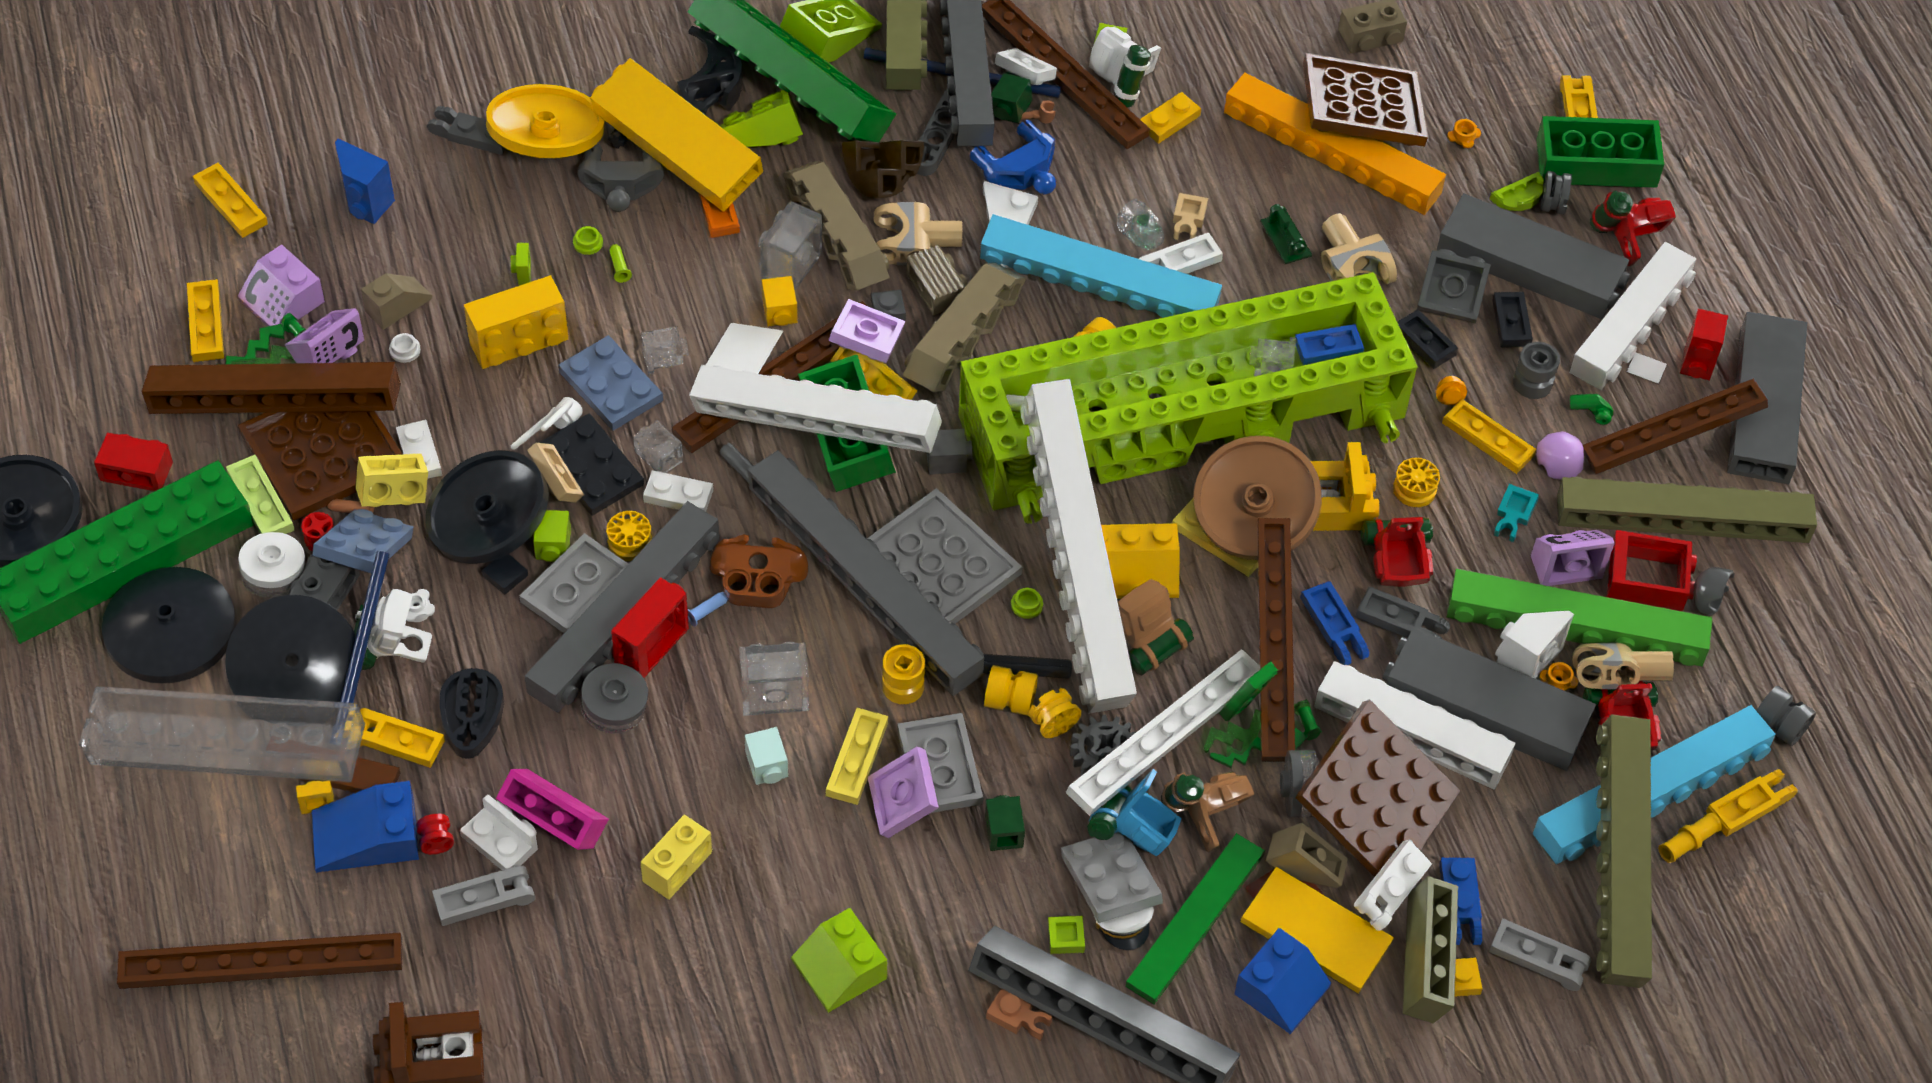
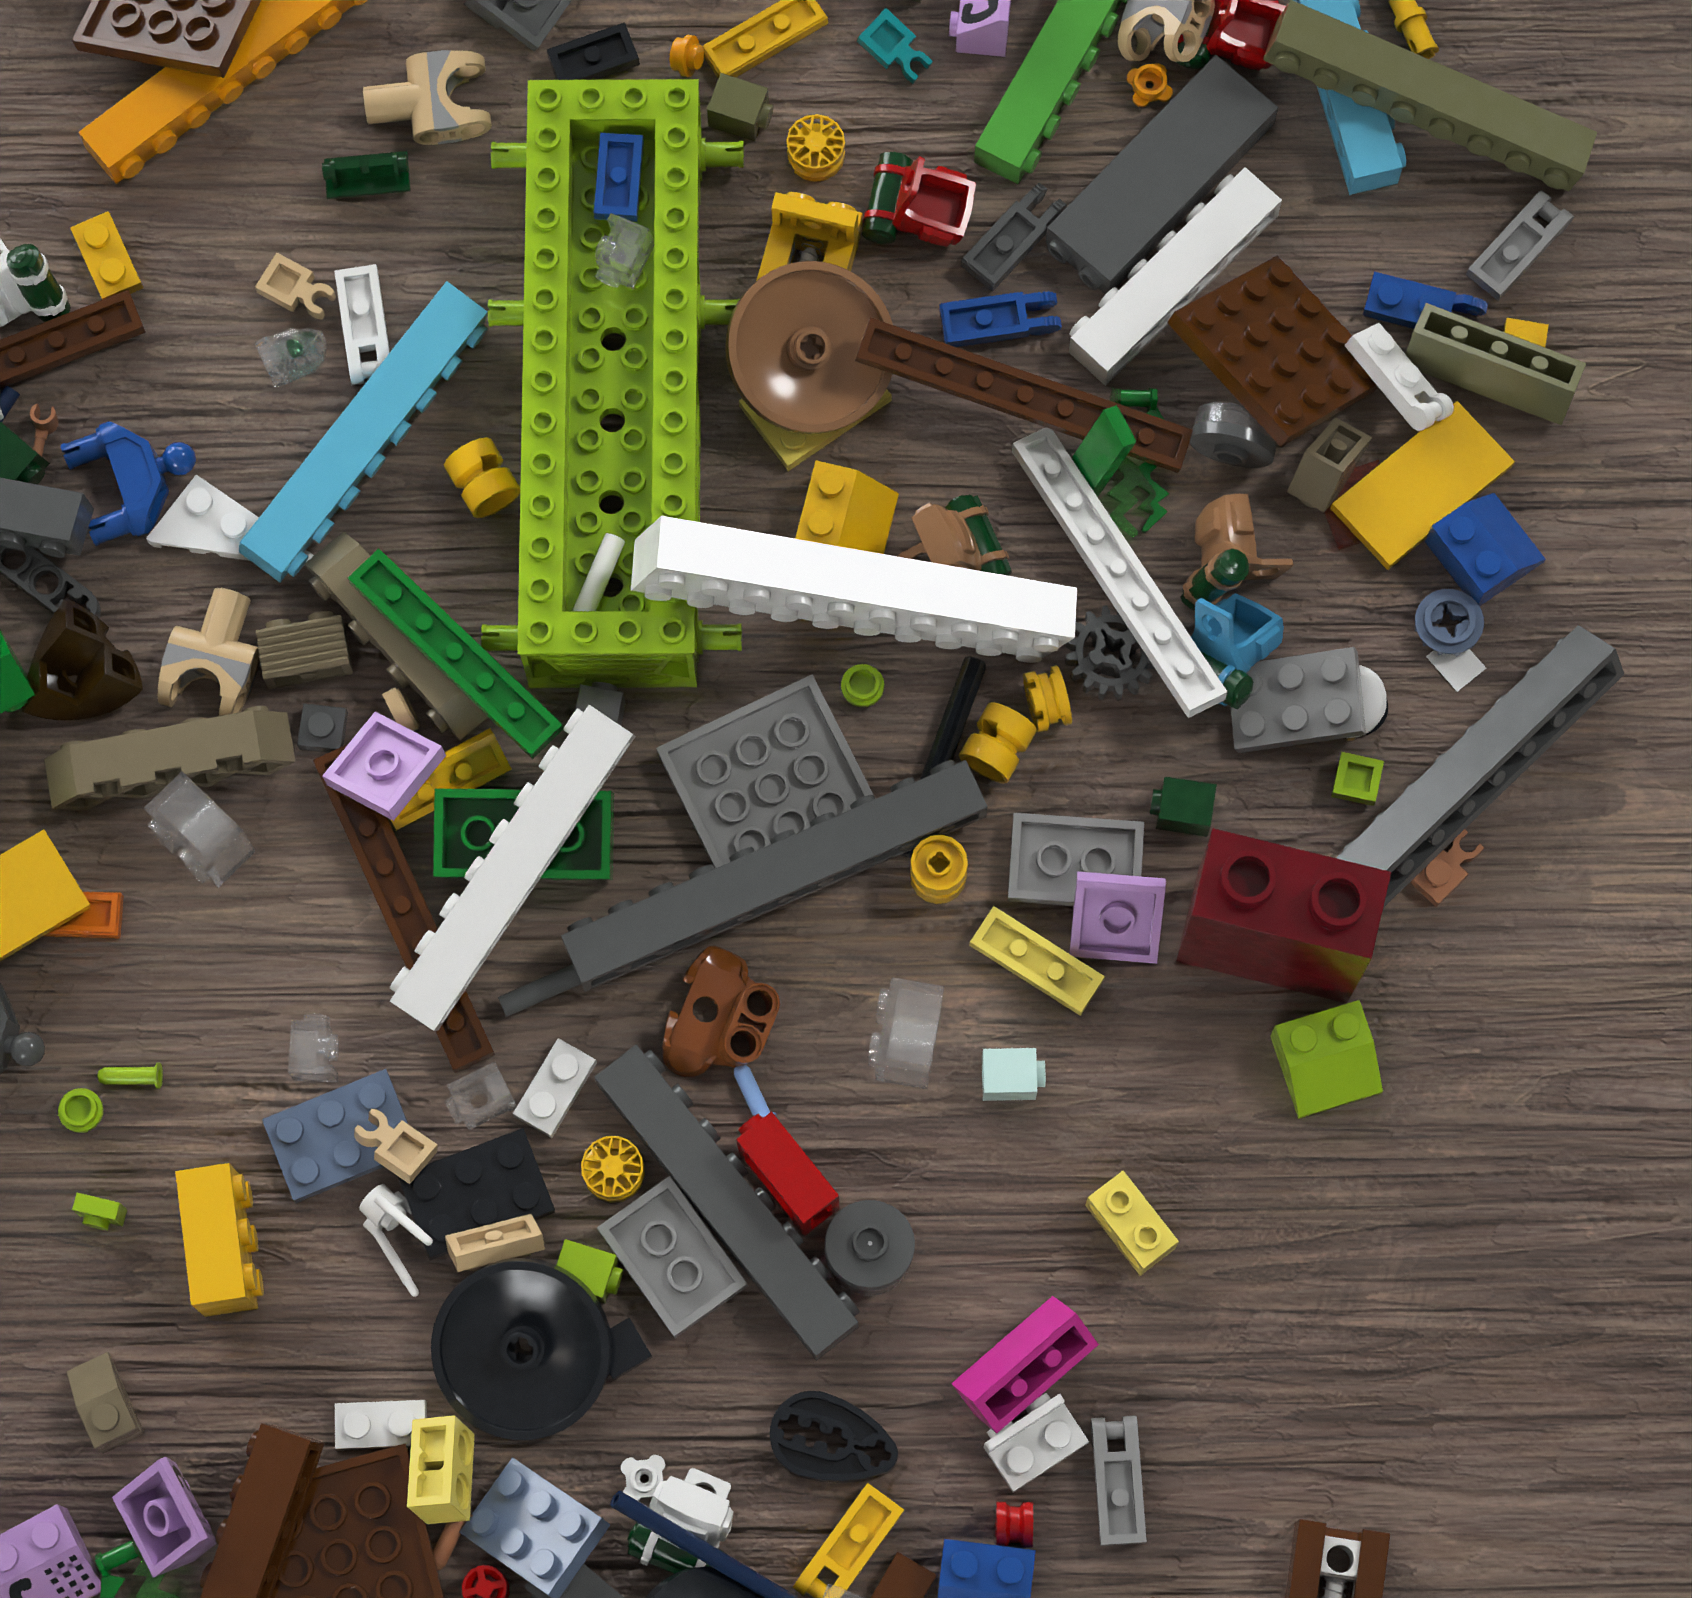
camera: 70 degrees left, 20 degrees up
white plate [389,333,421,363] -> none
white sticker [706,323,783,374] -> none
yellow brick [761,276,798,327] -> none
green tile [1125,833,1265,1005] -> none
white slope [1495,611,1574,679] -> none
none -> green plate [348,548,564,759]
none -> tan plate [354,1109,438,1184]
none -> tan tile [382,687,420,731]
none -> olive brick [707,73,774,141]
none -> dark red brick [1176,828,1391,1003]
none -> sand blue gear [1415,589,1484,657]
none -> white sticker [1426,634,1486,692]

